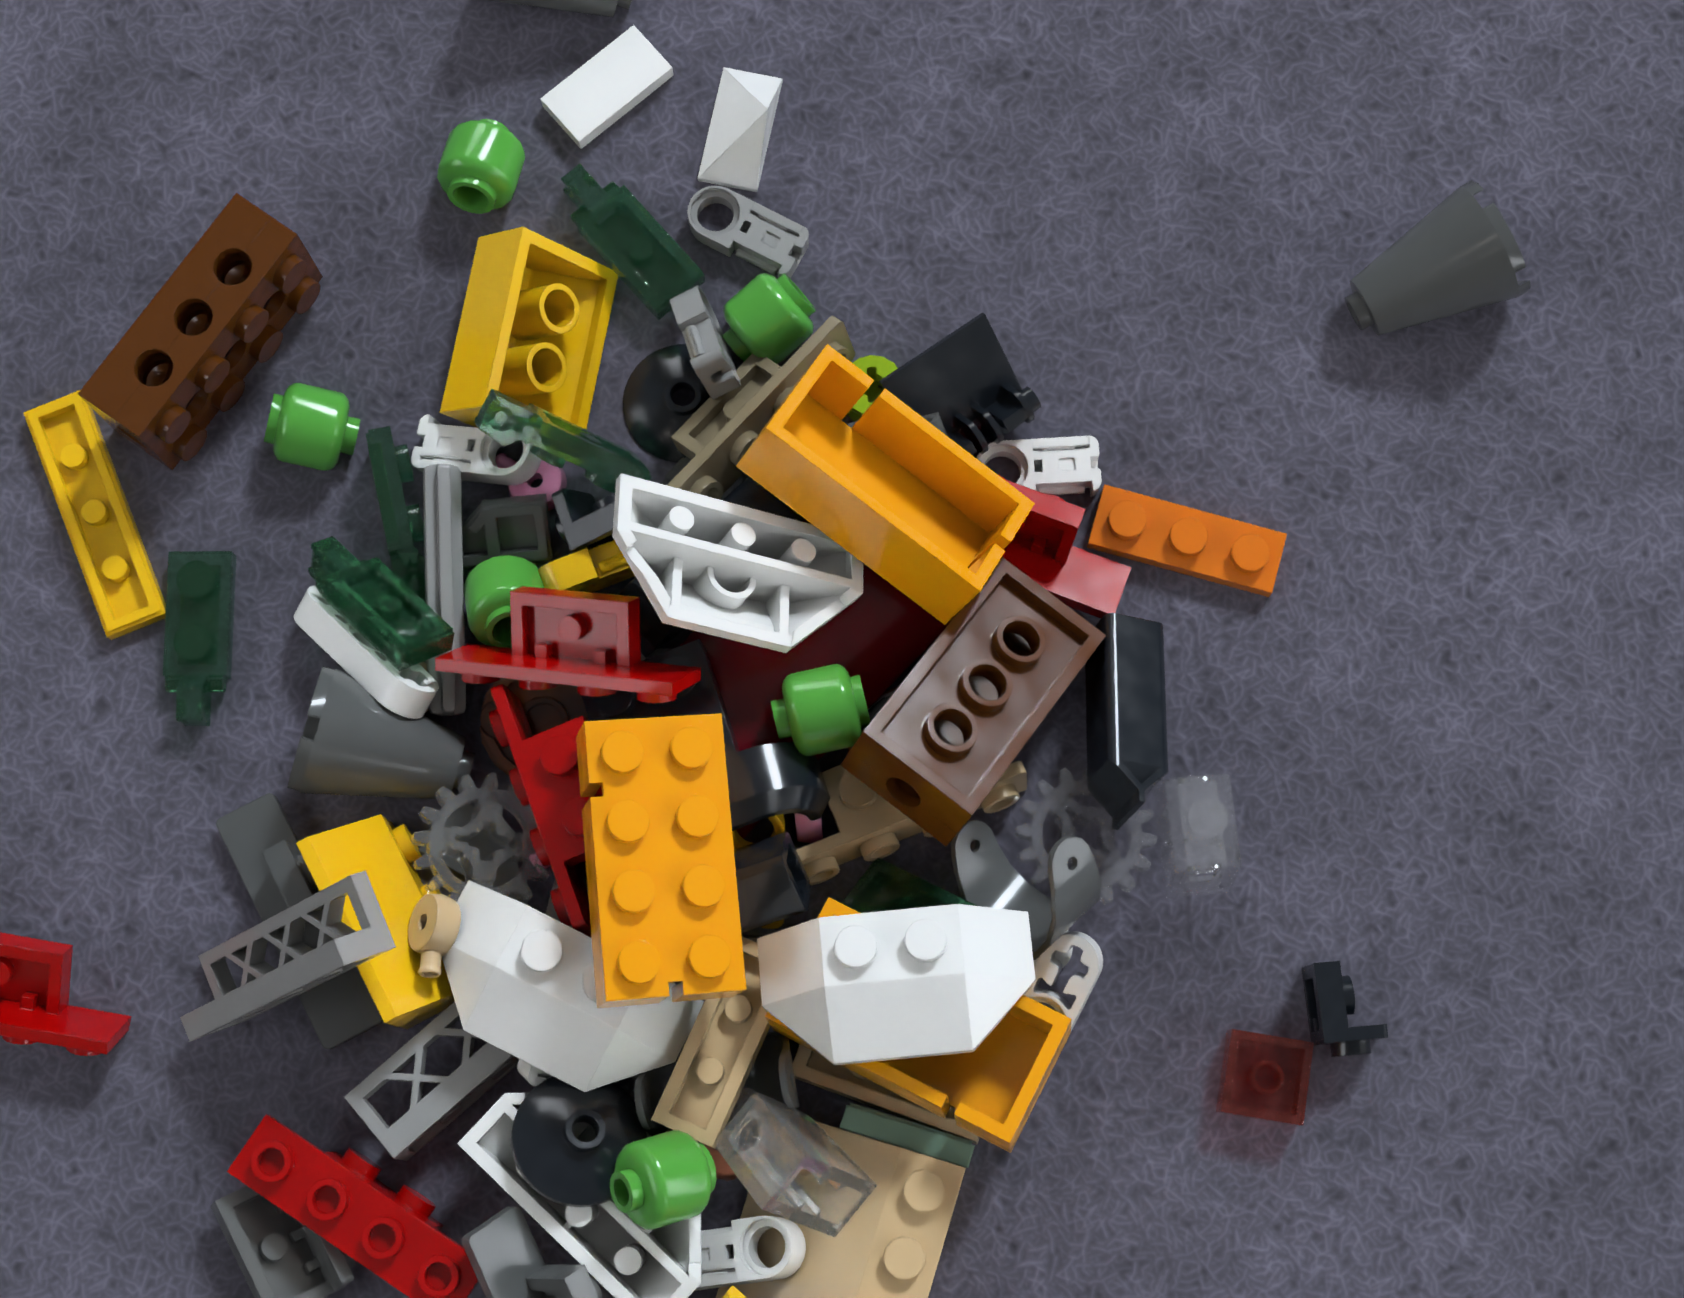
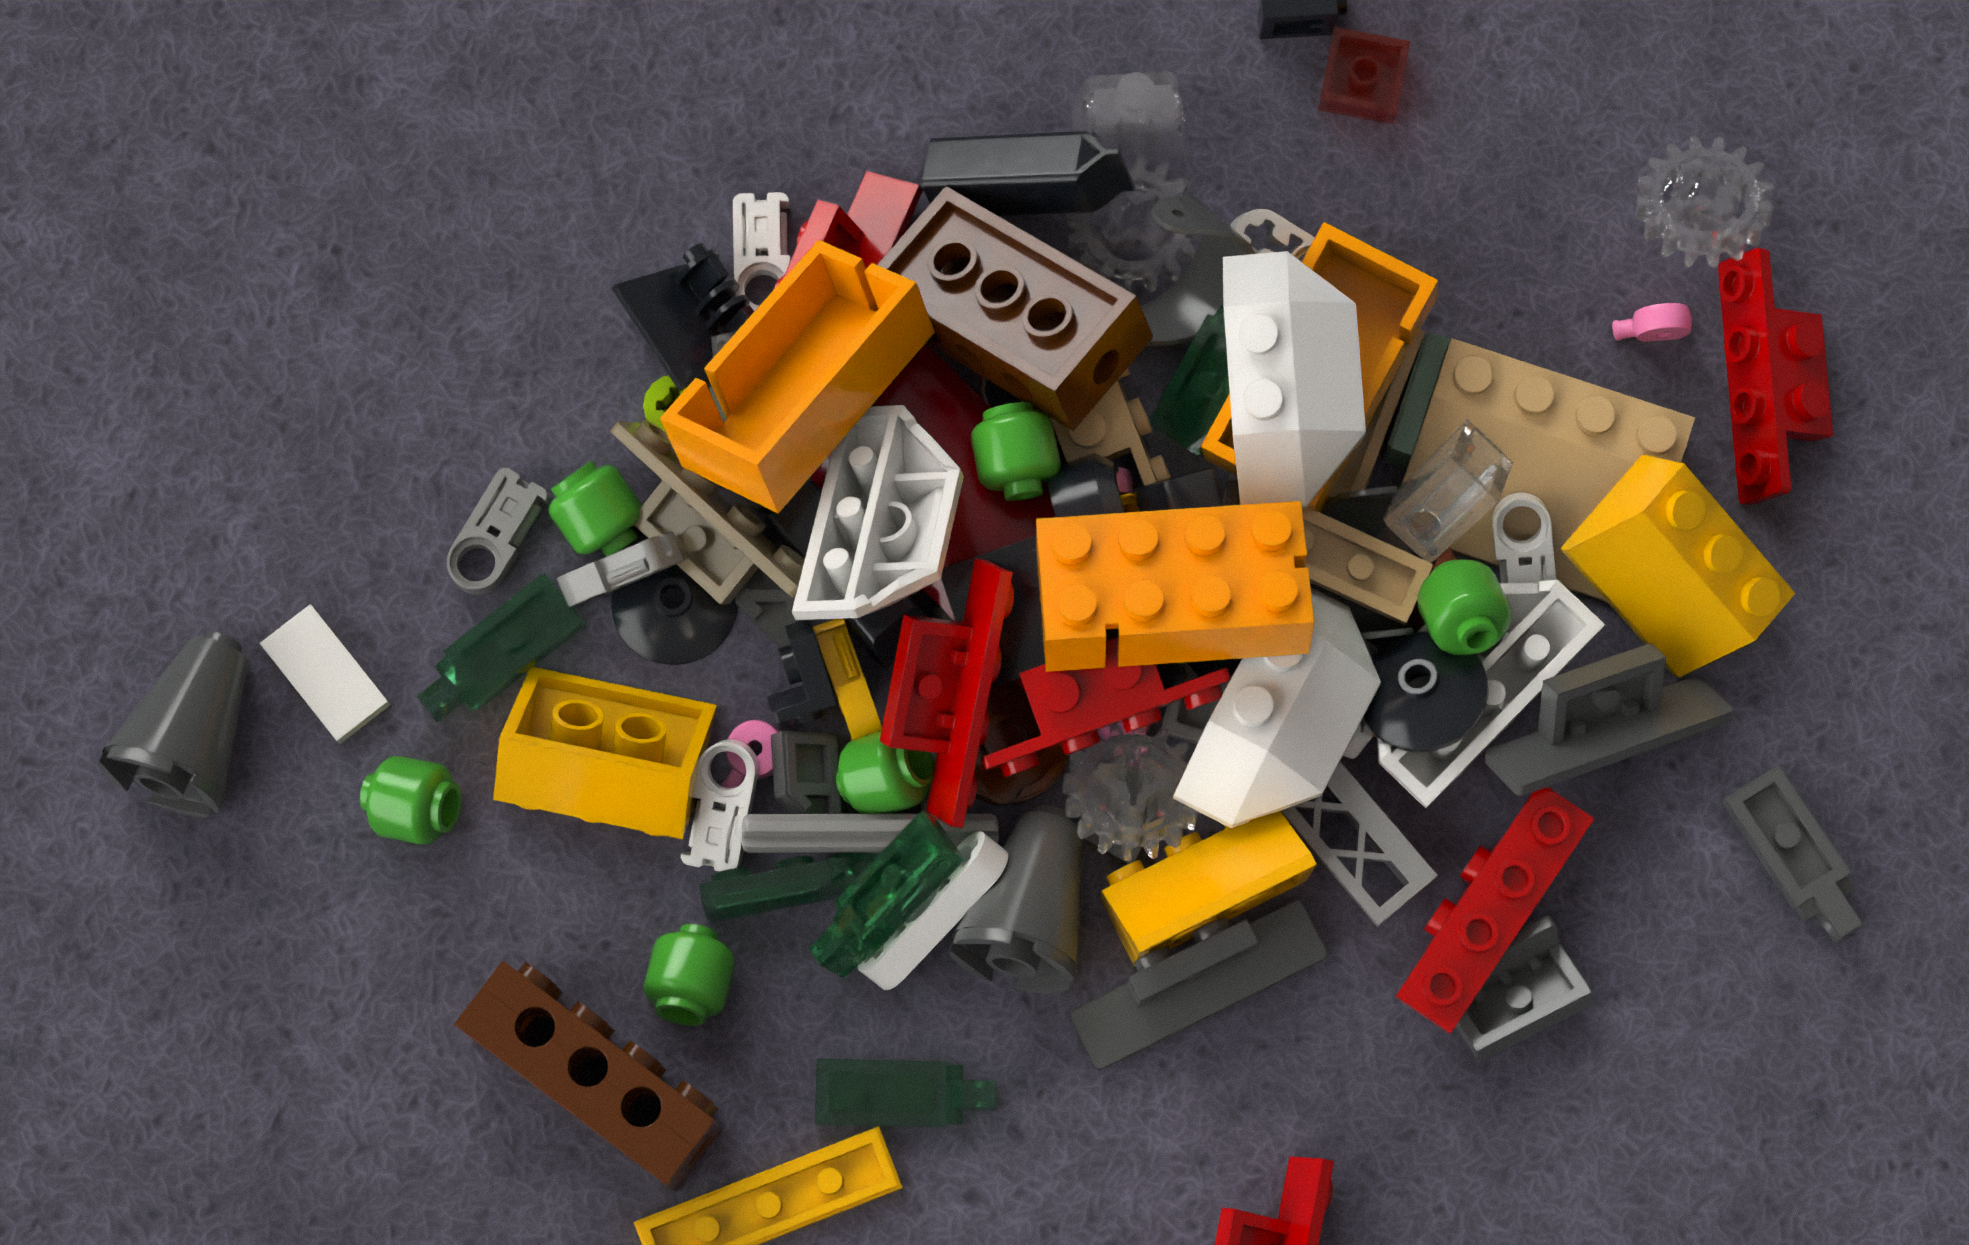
camera: 90 degrees left, 0 degrees up
light grey fence [180,870,396,1042] -> none
tan piece [408,893,461,978] -> none
clear green hinge [474,389,652,493] -> none
white slope [697,67,783,192] -> none
orange plate [1087,484,1287,597] -> none

